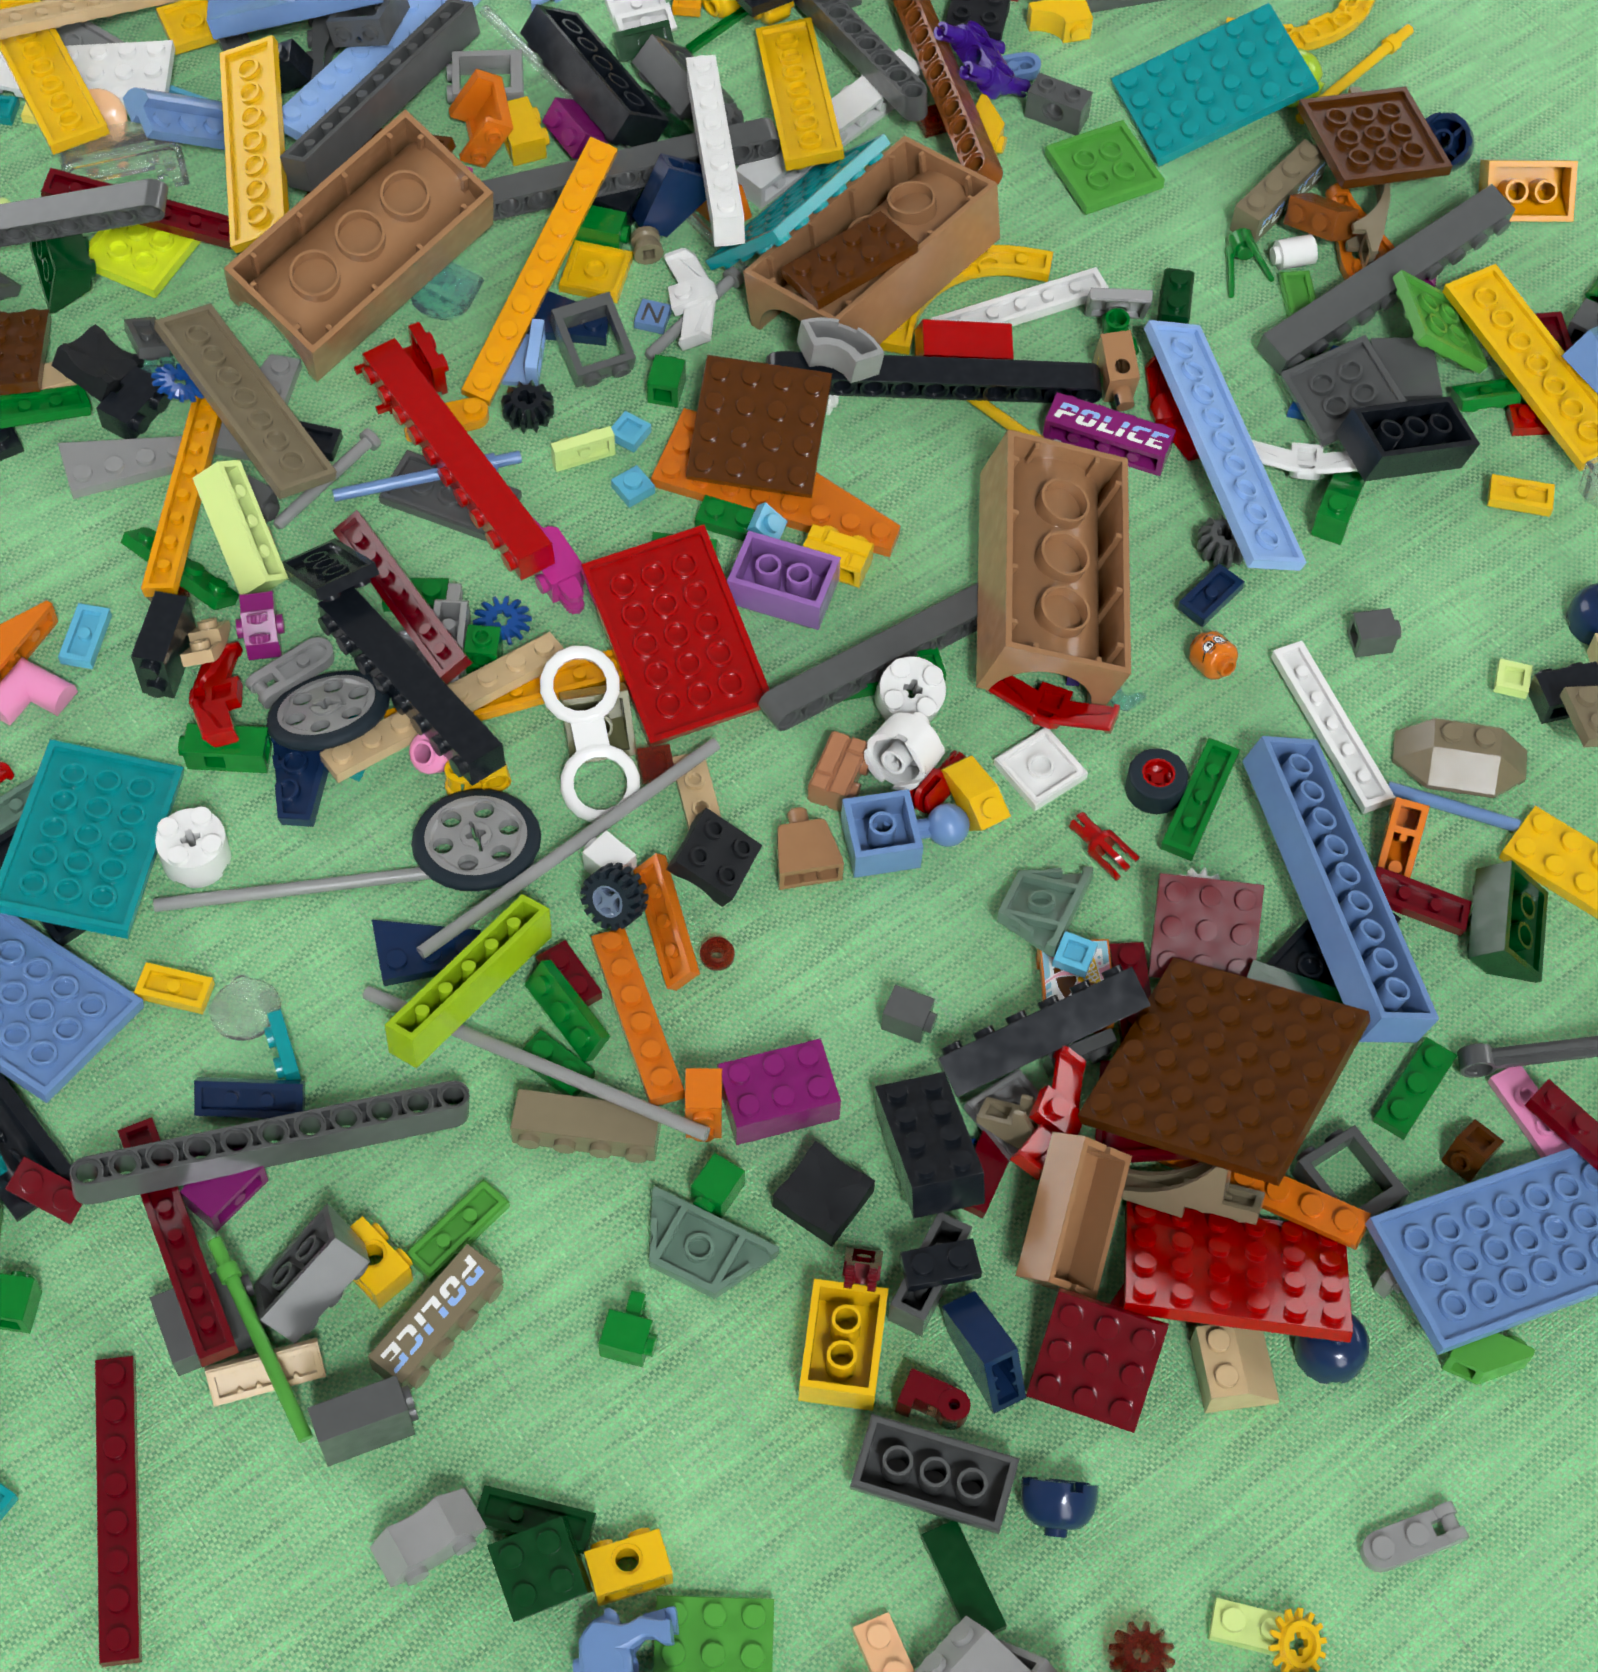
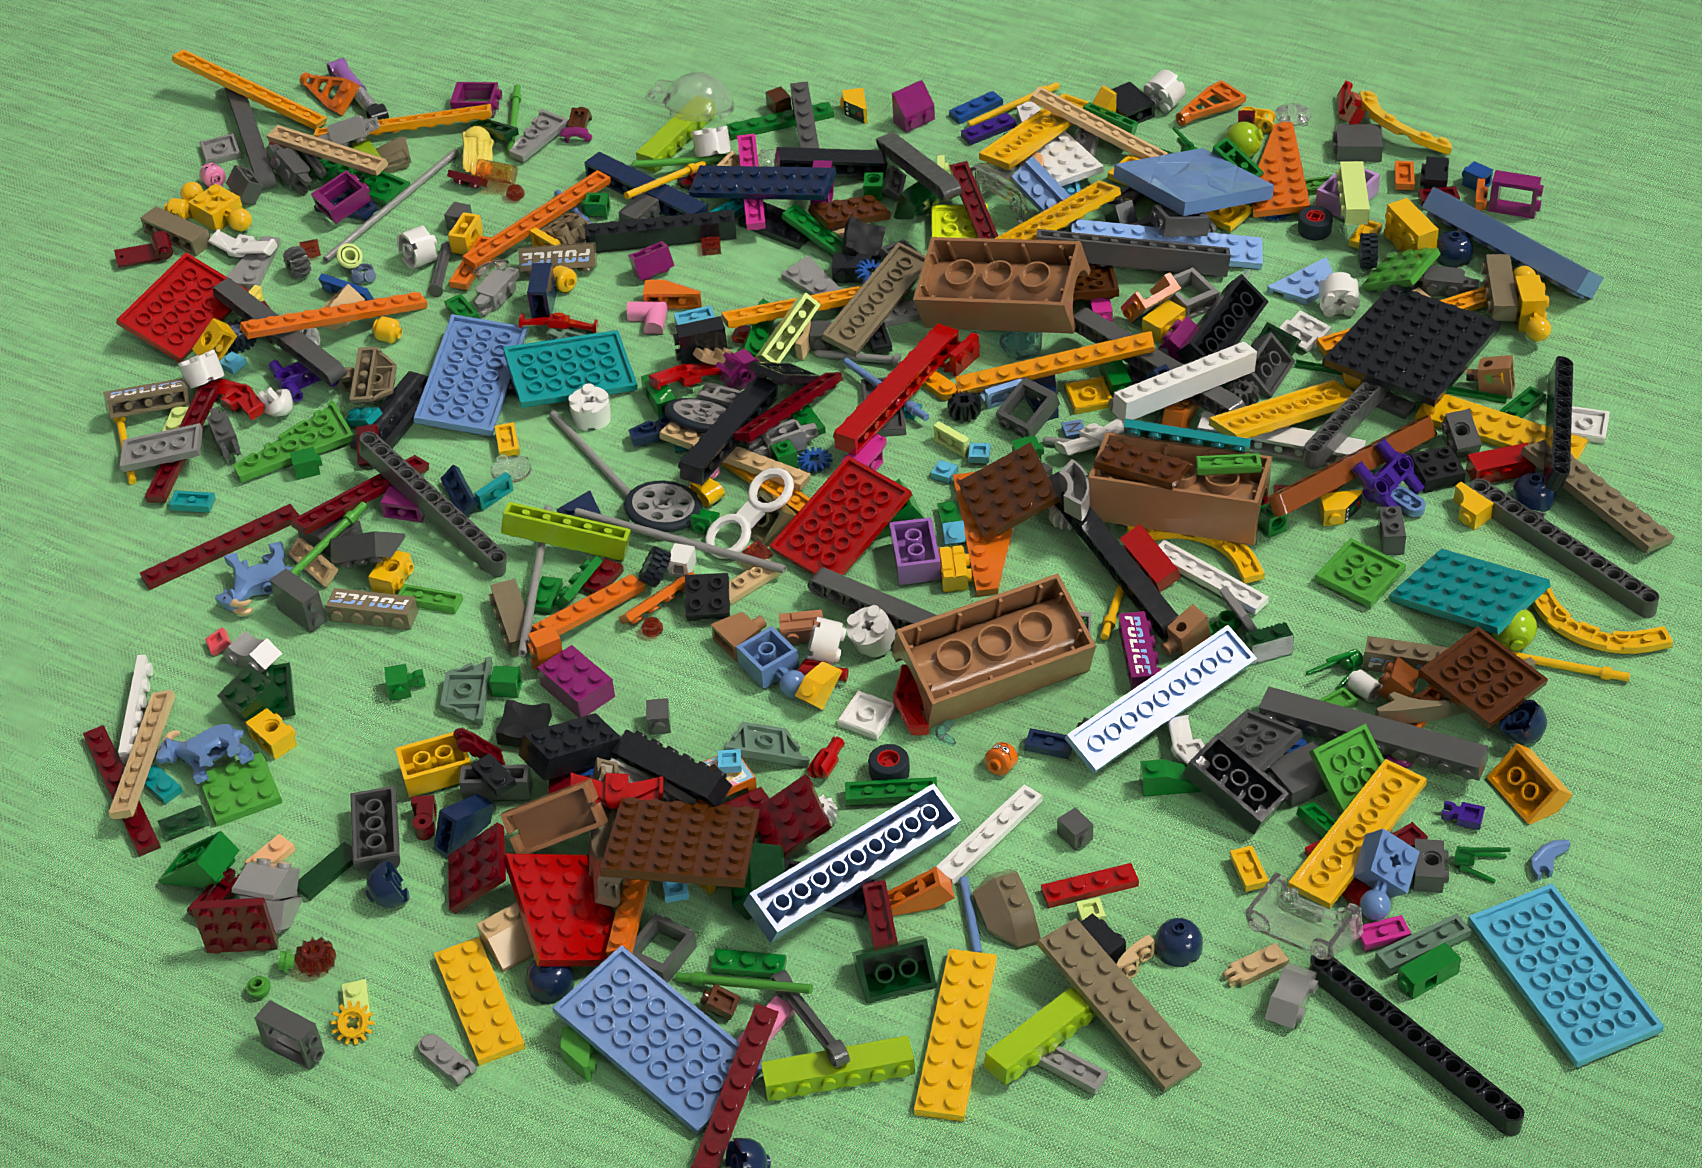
camera: 70 degrees right, 15 degrees down
none -> coral tile [205,627,231,657]
none -> medium blue animal [215,541,293,616]
none -> yellow plate [434,937,526,1066]
none -> bright green bar [675,971,813,994]
none -> green bracket [690,509,720,534]
none -> red plate [1041,863,1139,908]
none -> bright green tile [1196,453,1262,475]
none -> dark purple plate [1441,801,1485,830]

